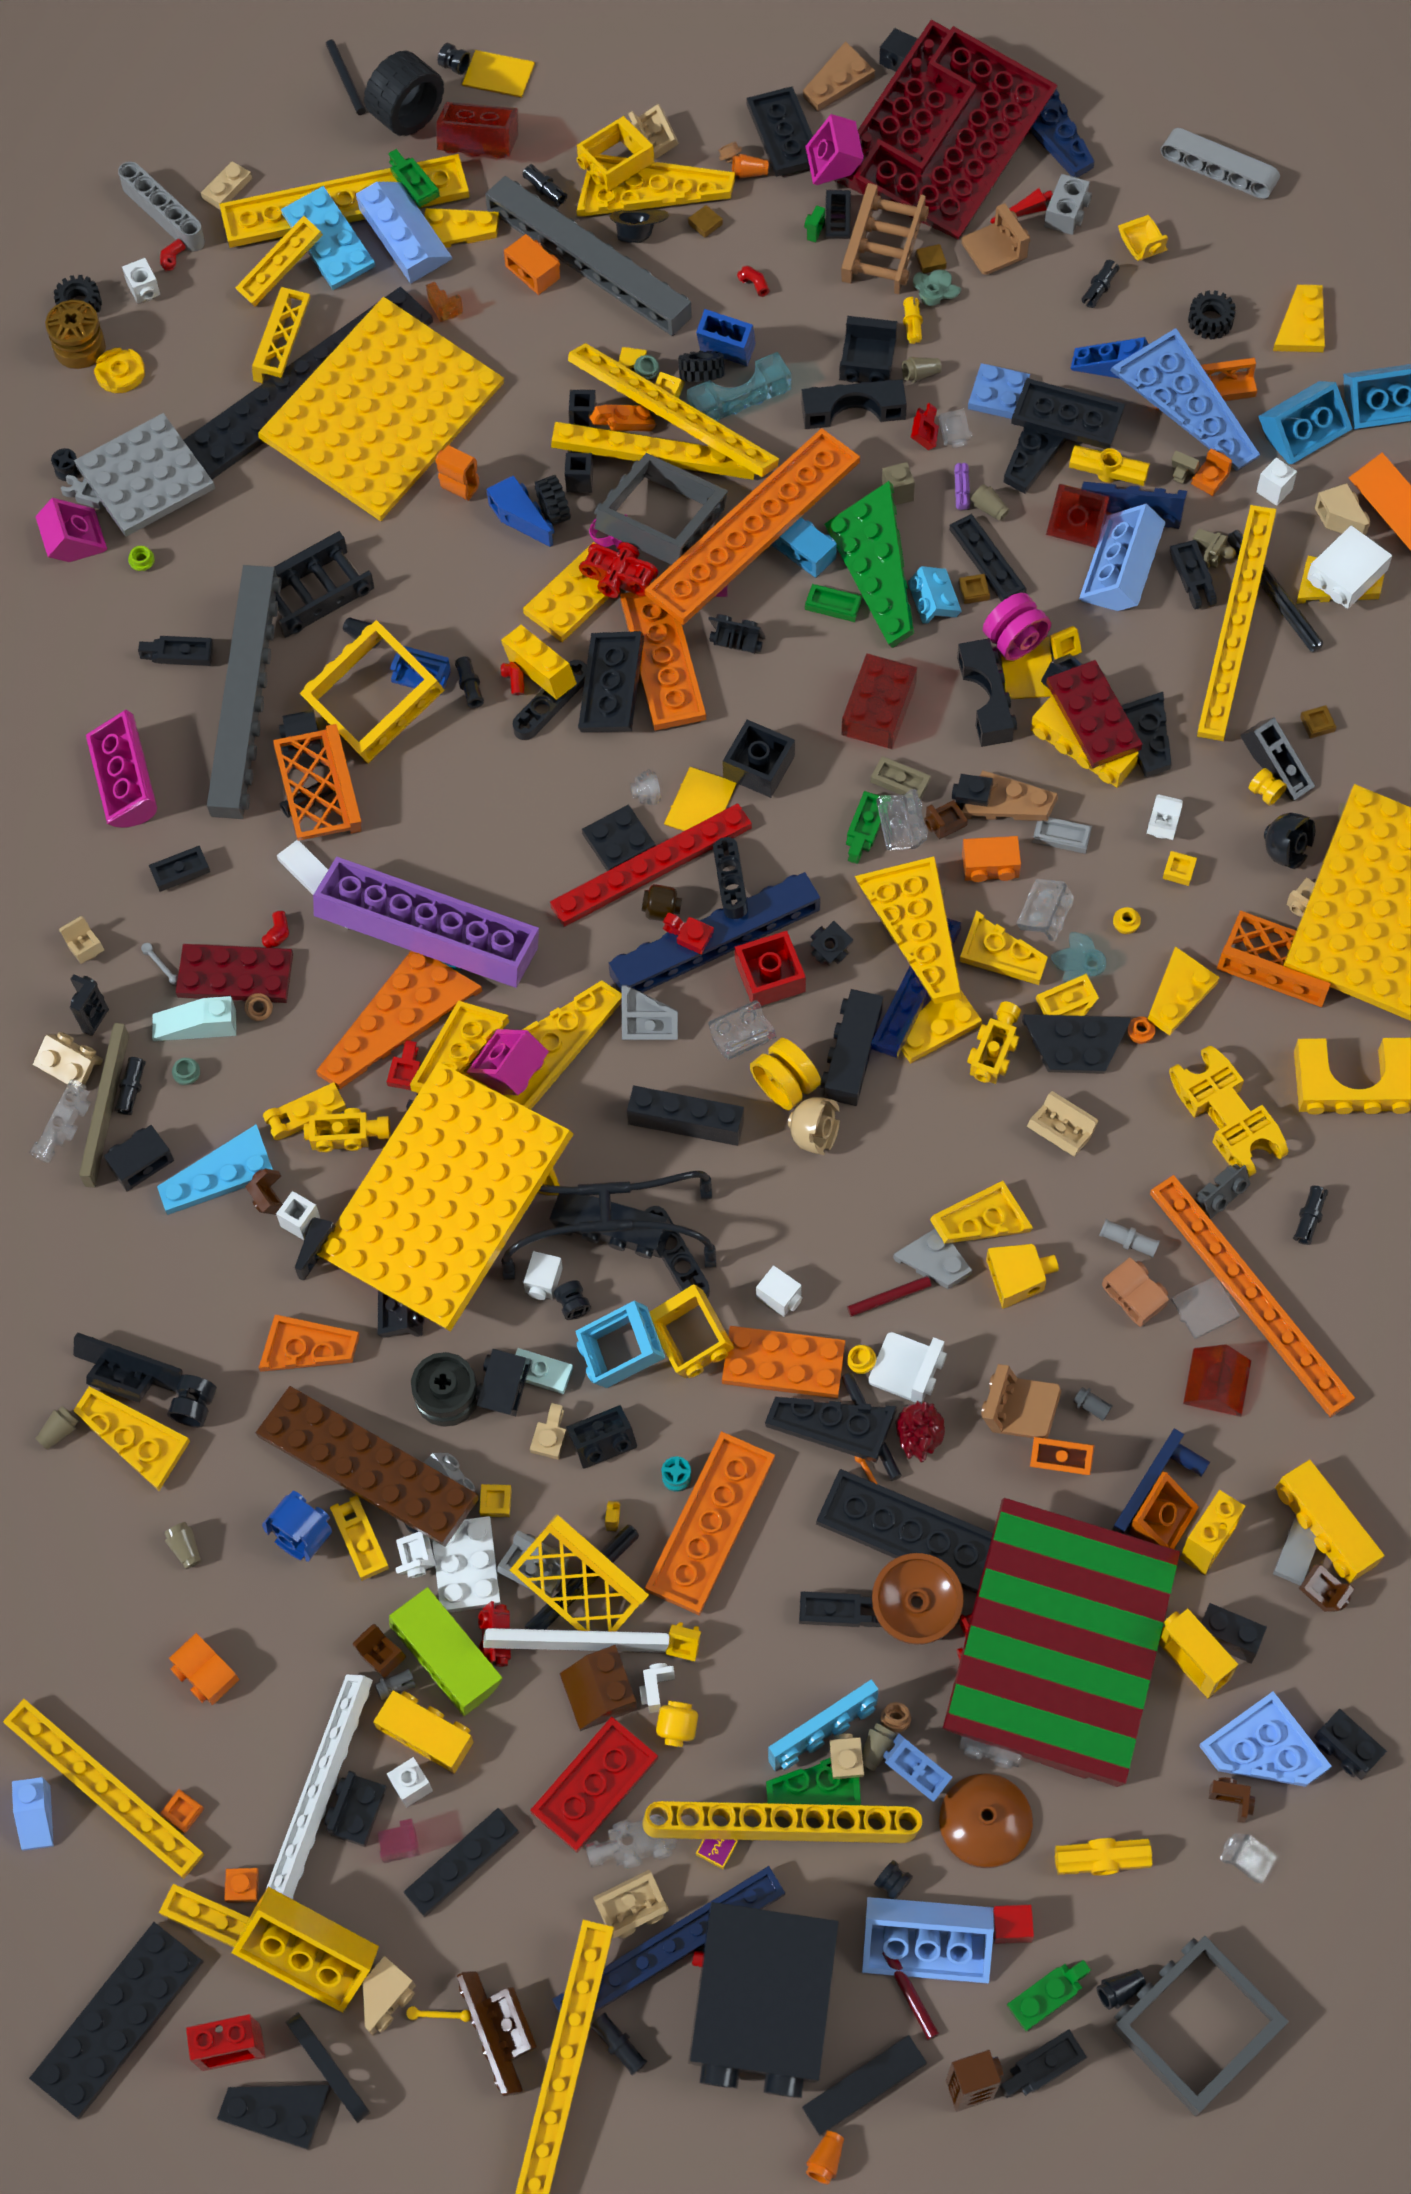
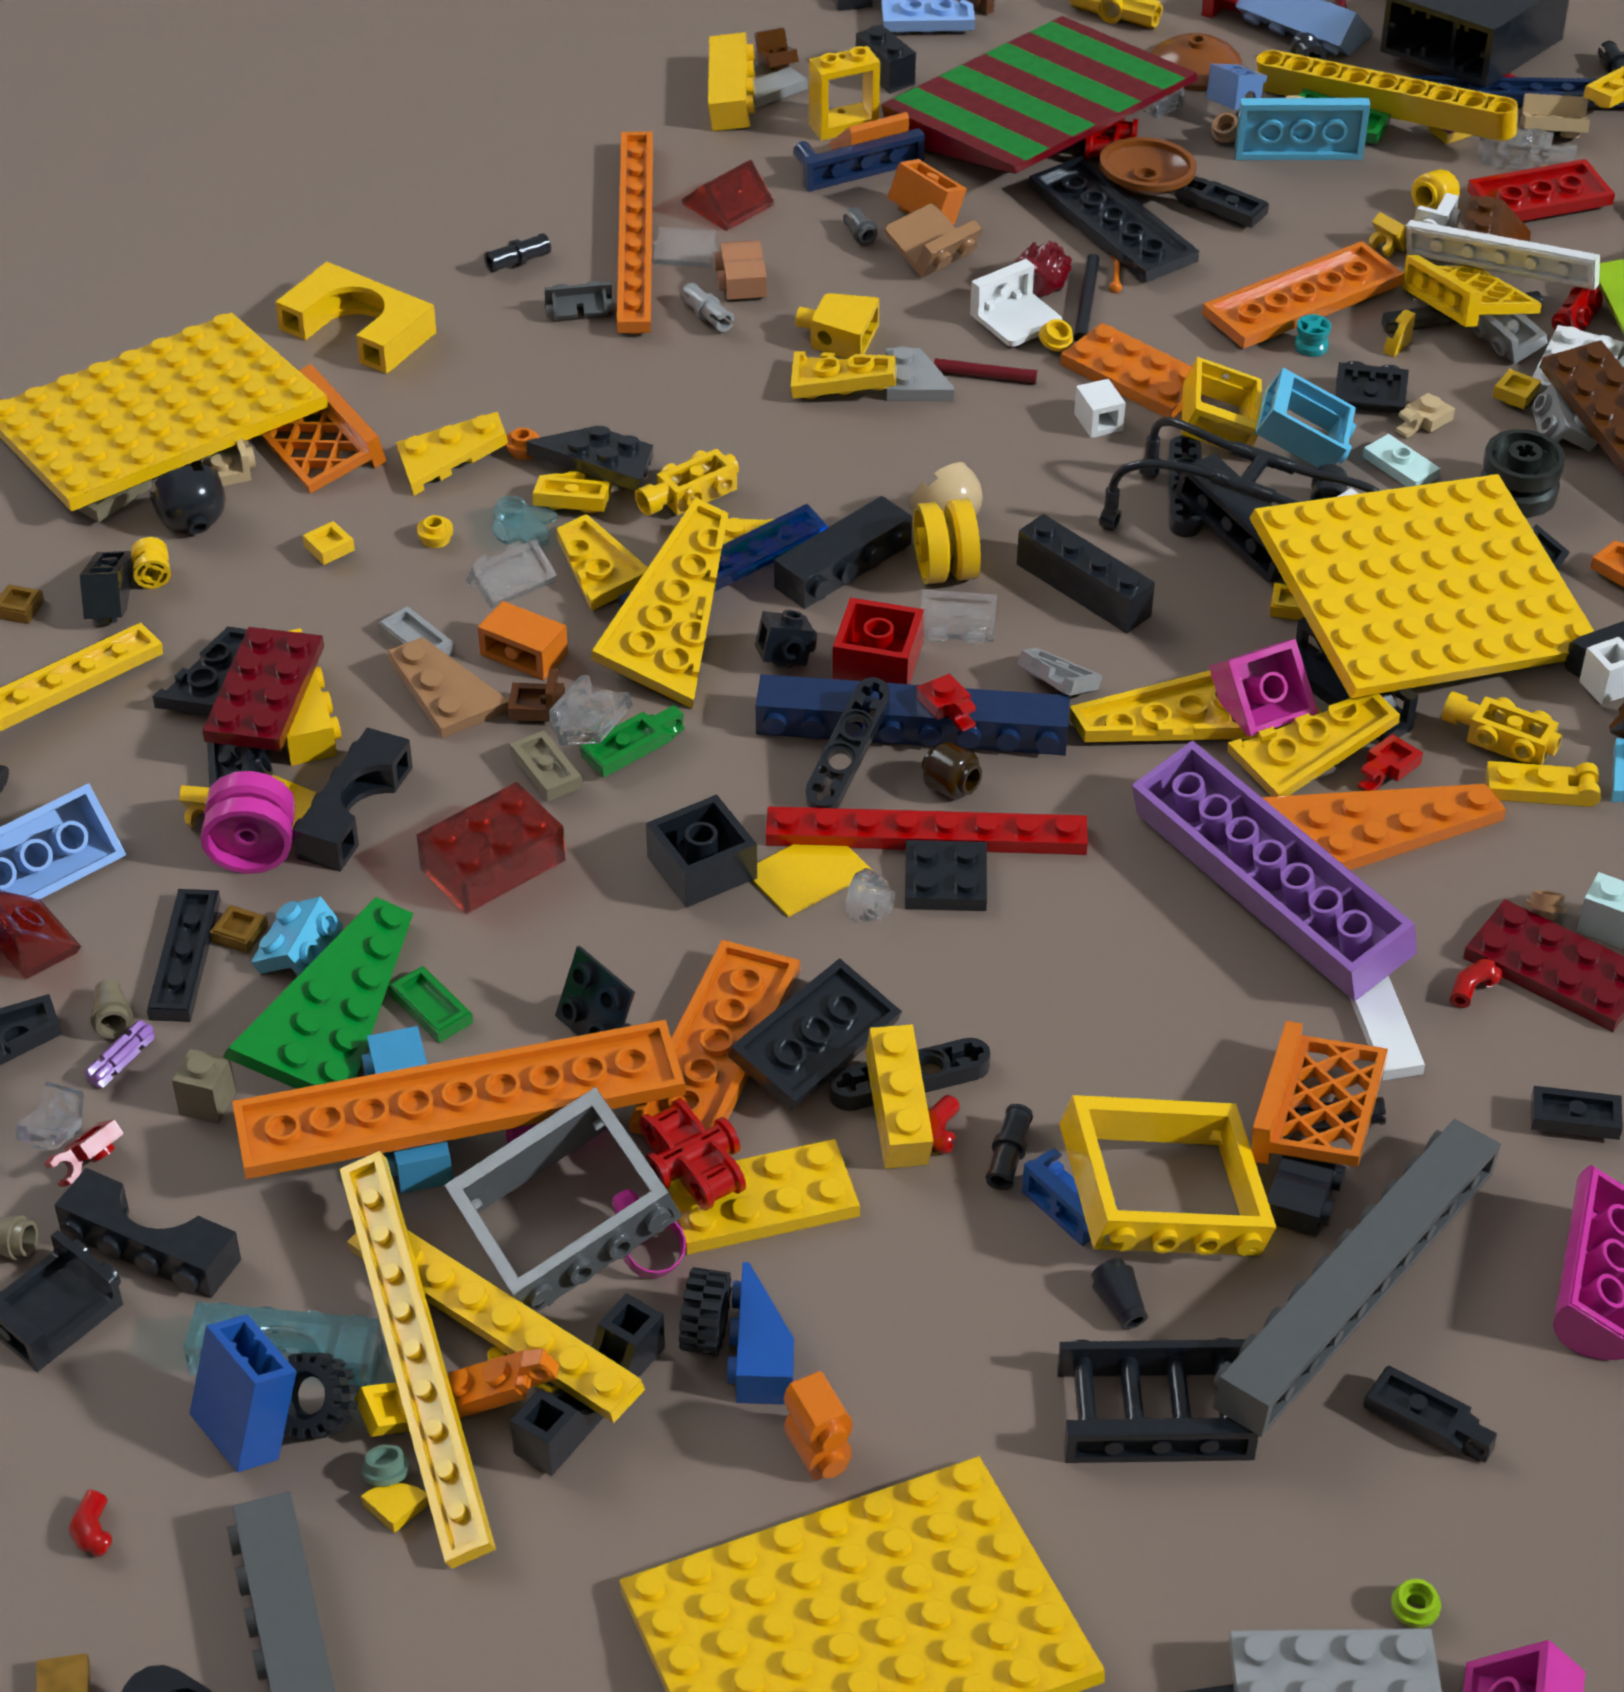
camera: 150 degrees left, 20 degrees down
black brick [475,1349,532,1417] -> none
black wing [765,1397,897,1463] -> none
black bracket [952,774,993,810] -> none
tan bracket [1027,1091,1098,1157] -> none
white bracket [1146,795,1183,840] -> none
yellow window [1159,1608,1238,1699] -> none
yellow piece [1169,1046,1288,1177] -> none

